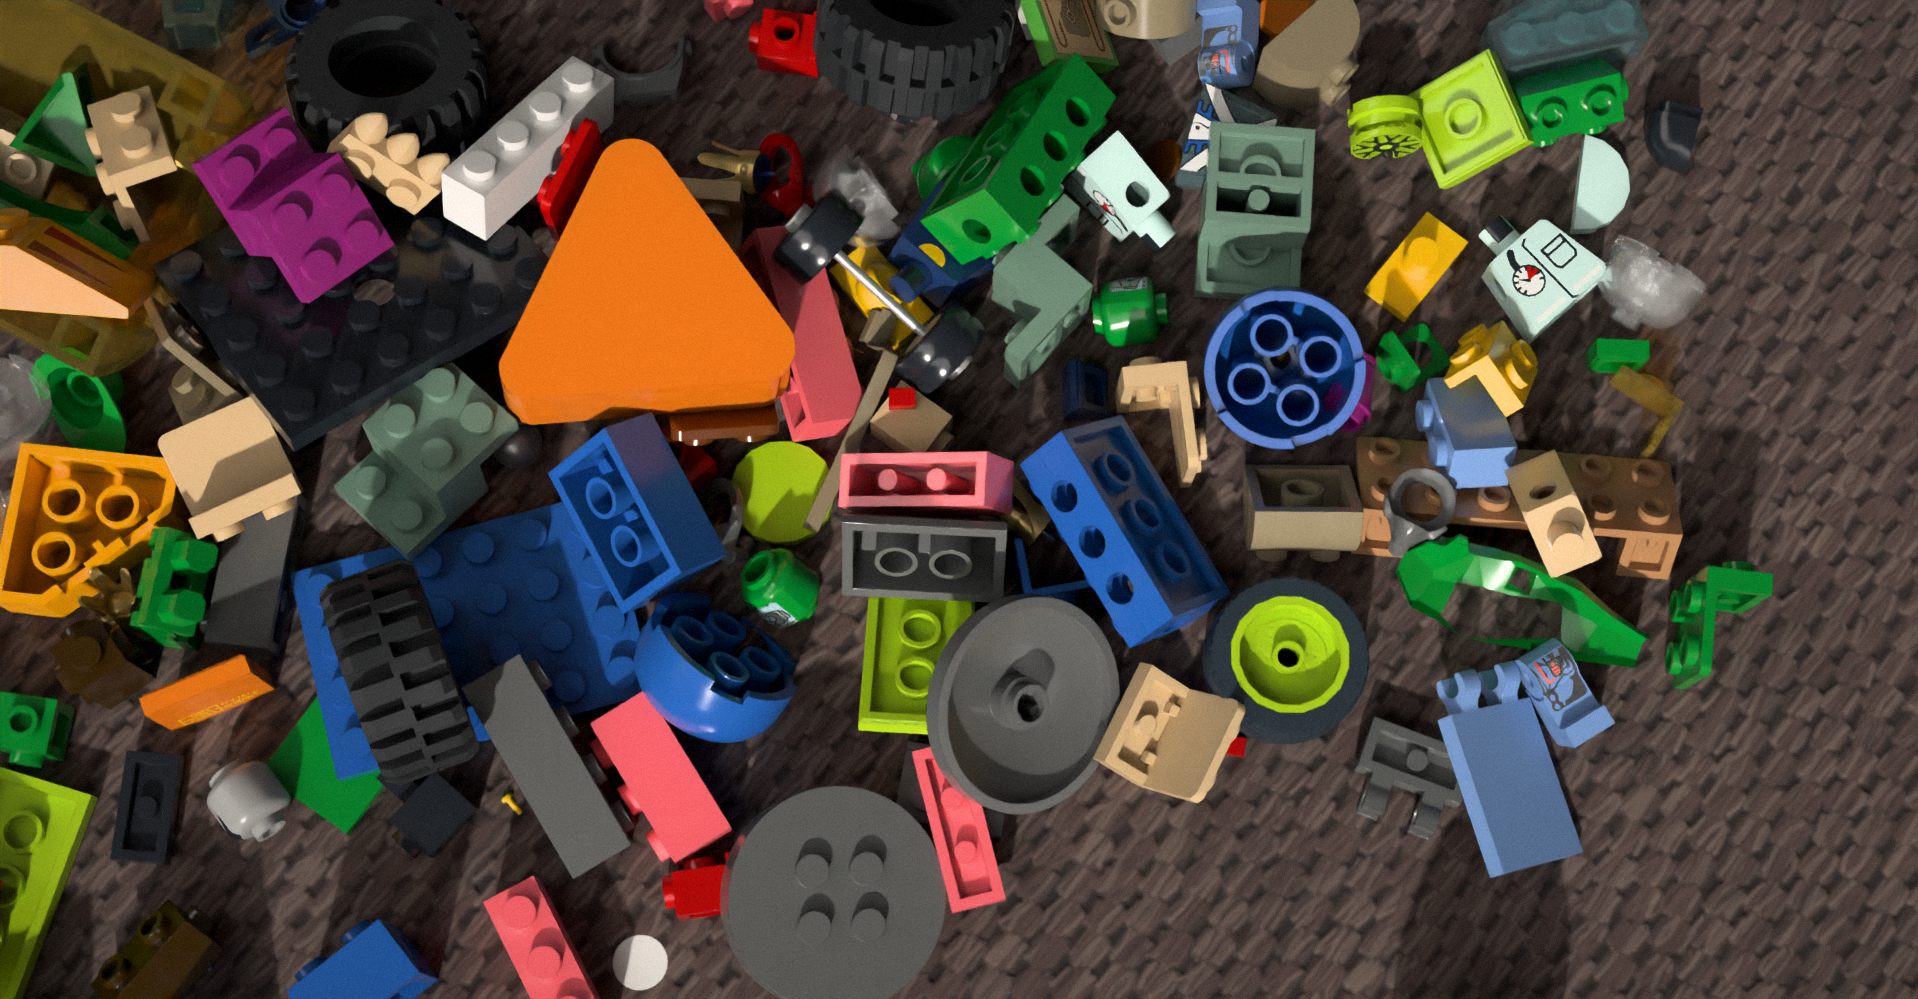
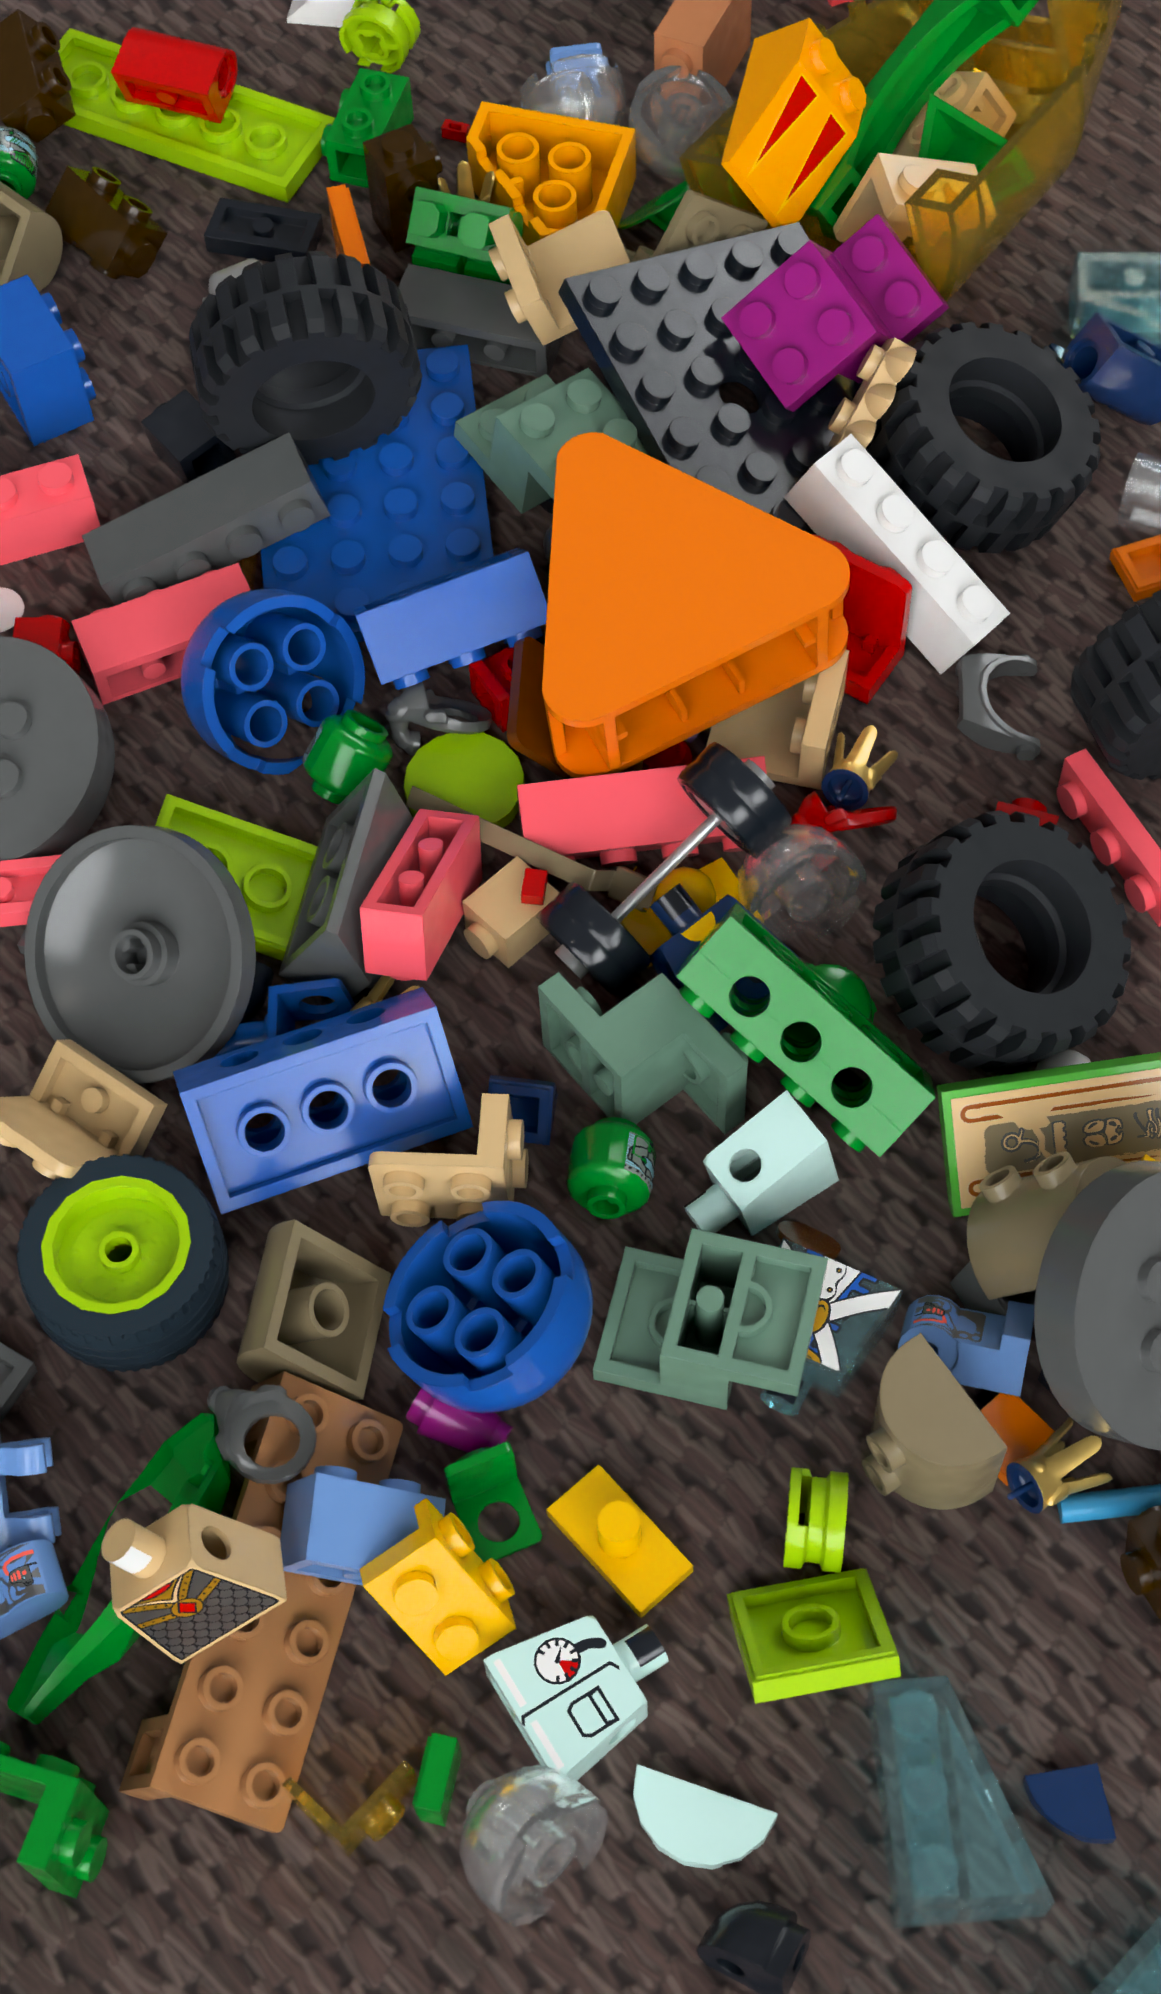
camera: 105 degrees right, 15 degrees down
green brick [1509,58,1629,147] -> none

